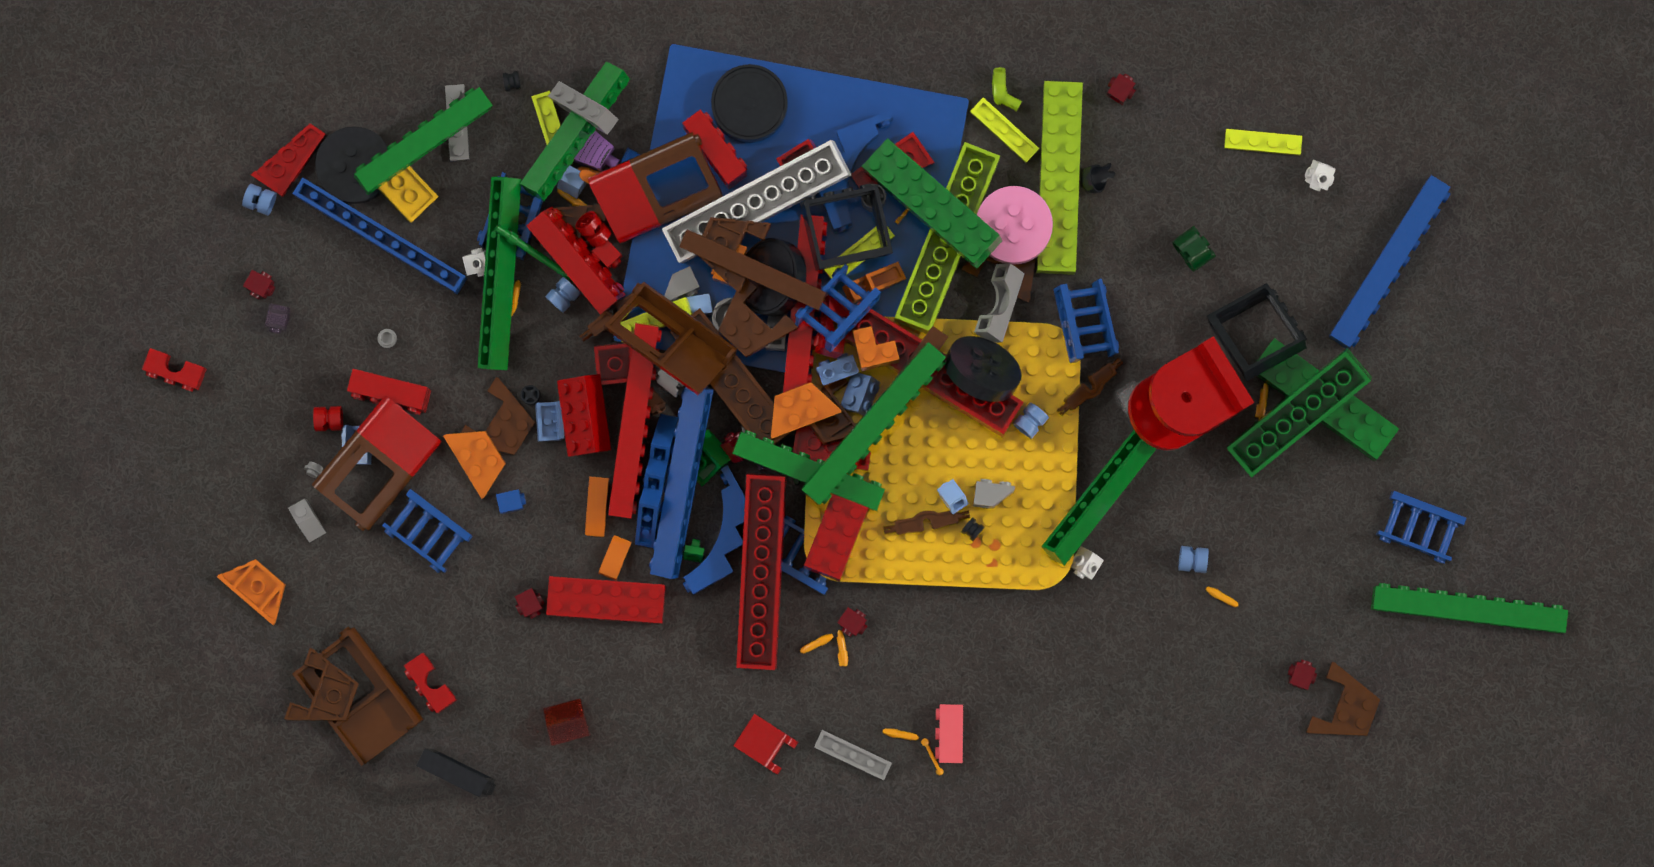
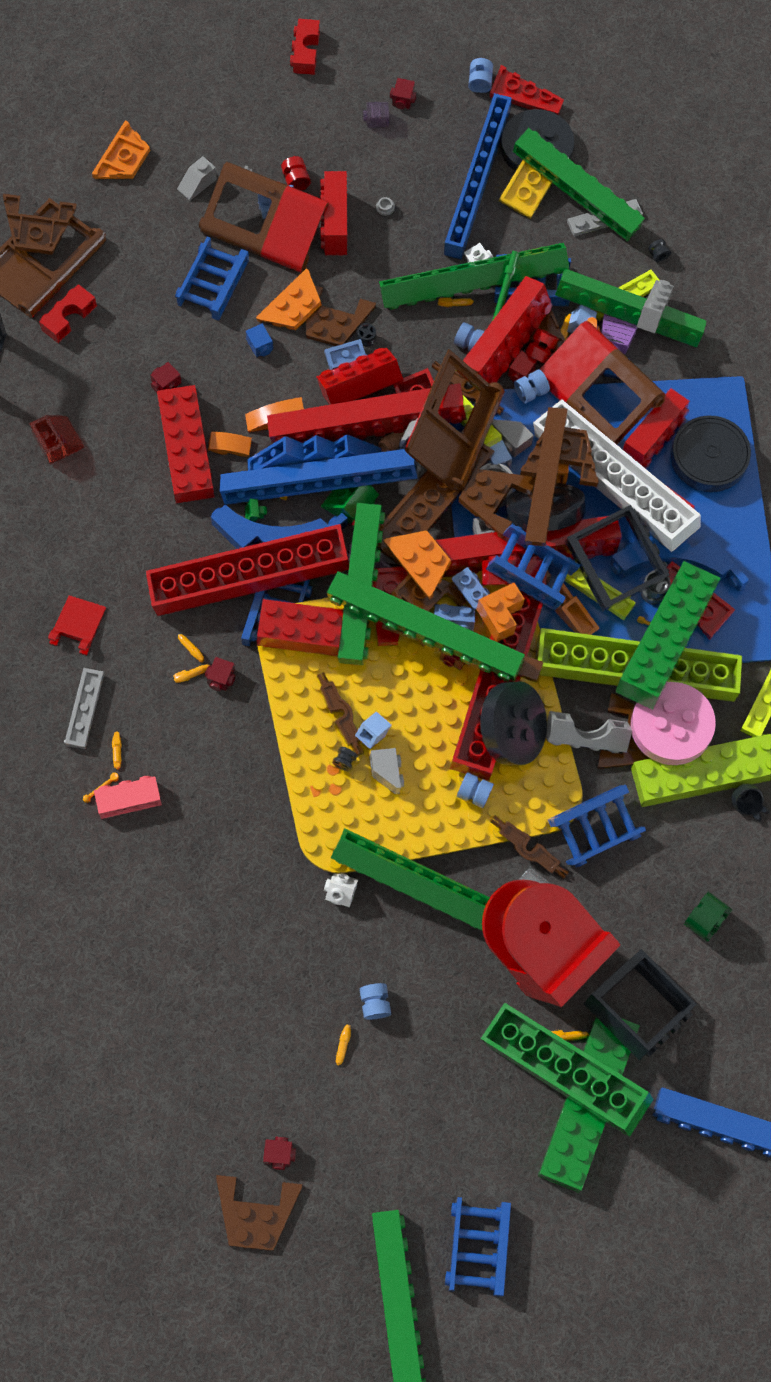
camera: 70 degrees right, 15 degrees down
none -> medium blue wheel [514,369,550,403]

